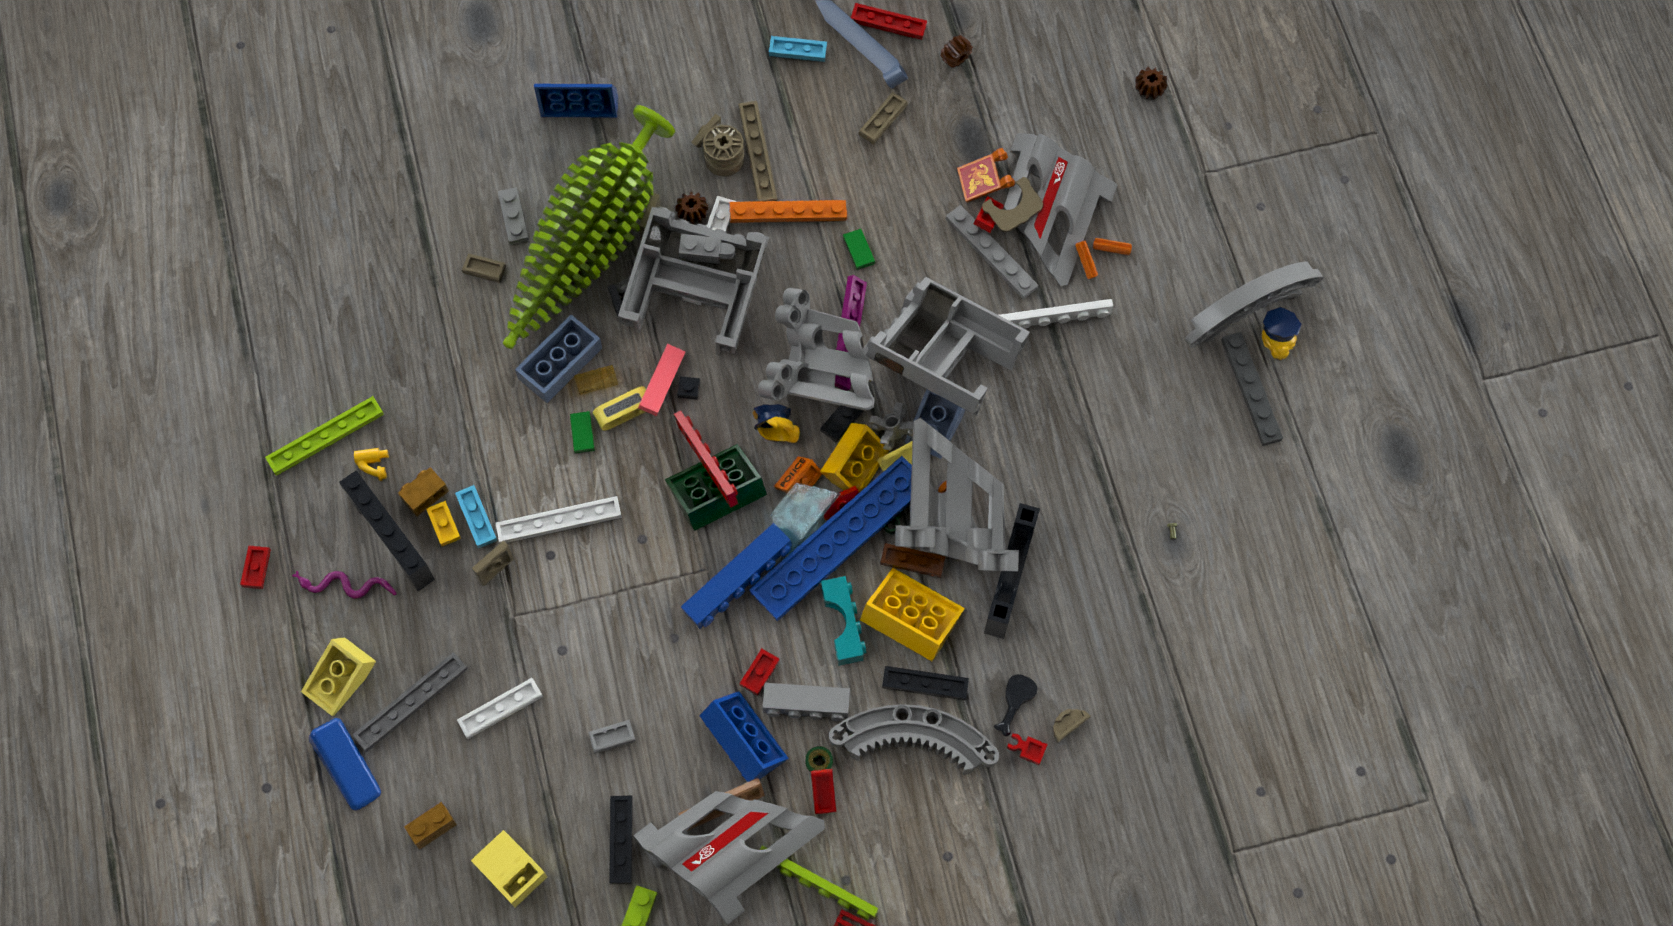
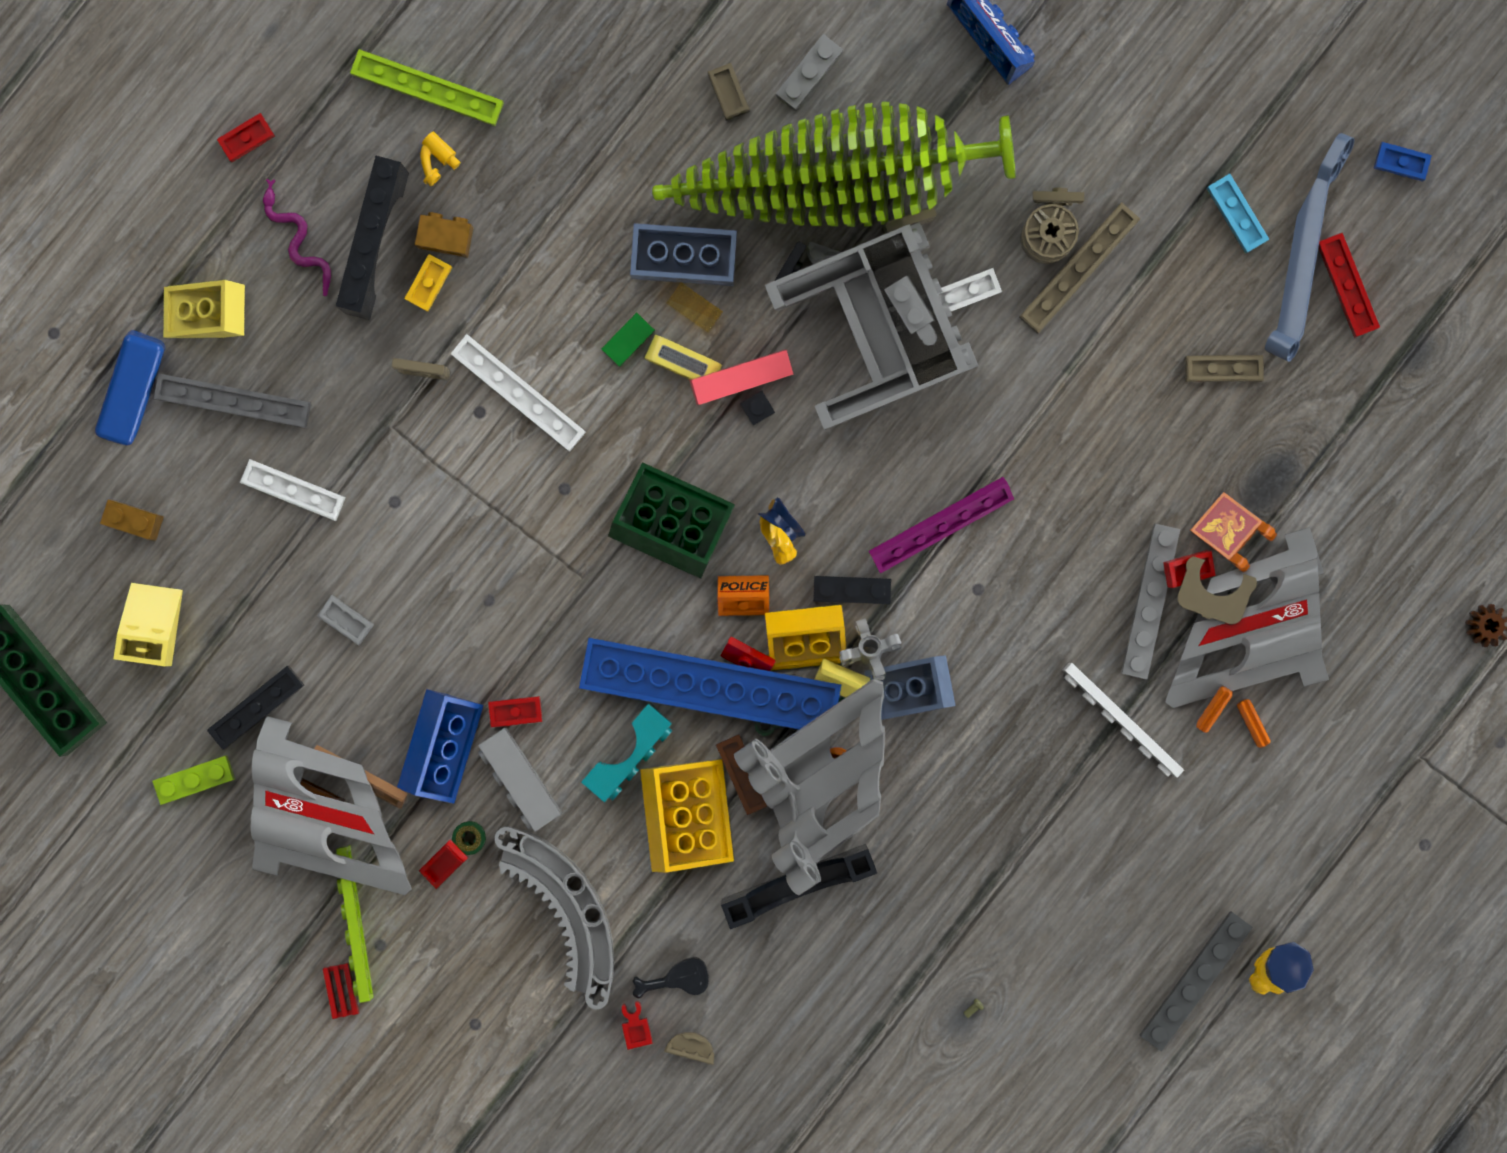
camera: 55 degrees right, 20 degrees up
medium azure plate [455,485,497,549] -> none
plate [674,410,738,508] -> none
reddish brown gear [675,191,708,224] -> none
blue brick [681,523,792,629] -> none
orange plate [729,200,847,223] -> none
light grey panel [758,288,875,411] -> none
clear light blue wing [771,483,840,555] -> none
green tile [843,229,875,270] -> none
light grey piece [863,277,1030,416] -> none
black plate [882,666,969,701] -> none
reddish brown gear [940,35,973,68] -> none
light grey gear [1185,261,1324,348] -> none

